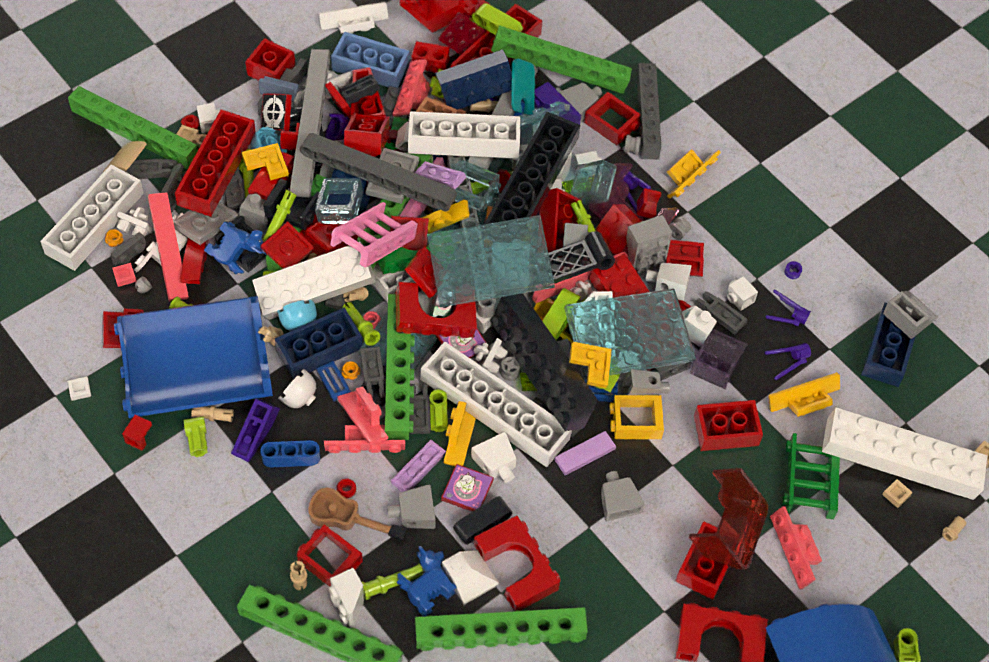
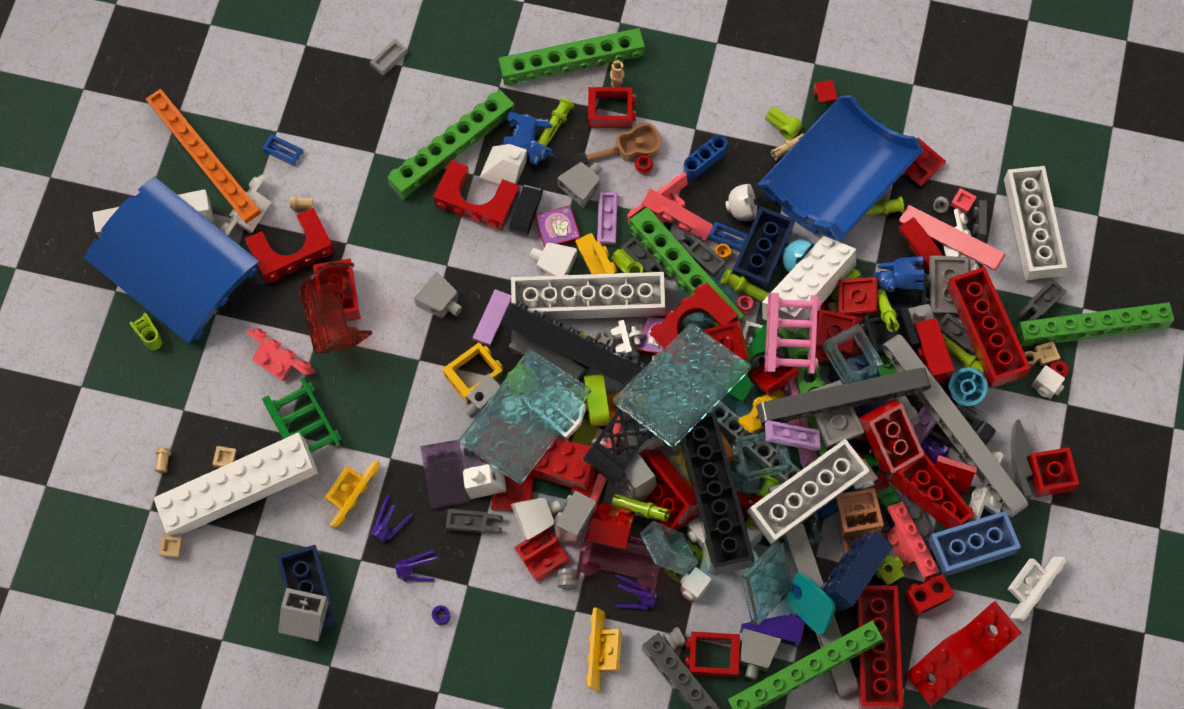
camera: 145 degrees right, 10 degrees up
white tile [68,376,91,401] -> none
tan slope [103,141,147,172] -> none
light orange plate [105,229,124,247] -> none
white hips [116,207,153,237] -> none
dark grey hinge [161,163,186,213] -> none
dark purple slope [231,399,280,462] -> none
yellow plate [242,143,289,180] -> none
tan plate [258,326,284,347] -> none
sand blue panel [259,76,299,102] -> none
tile [261,94,292,131] -> none
red panel [280,123,300,150] -> none
white slope [329,568,364,629] -> none
black plate [340,74,381,104] -> none
dark red bracket [438,12,485,55] -> none
lime beam [472,3,523,35] -> none
yellow plate [569,342,612,388] -> none
red panel [637,188,661,218] -> none
red brick [694,400,763,451] -> none
white brick [726,276,758,311] -> none

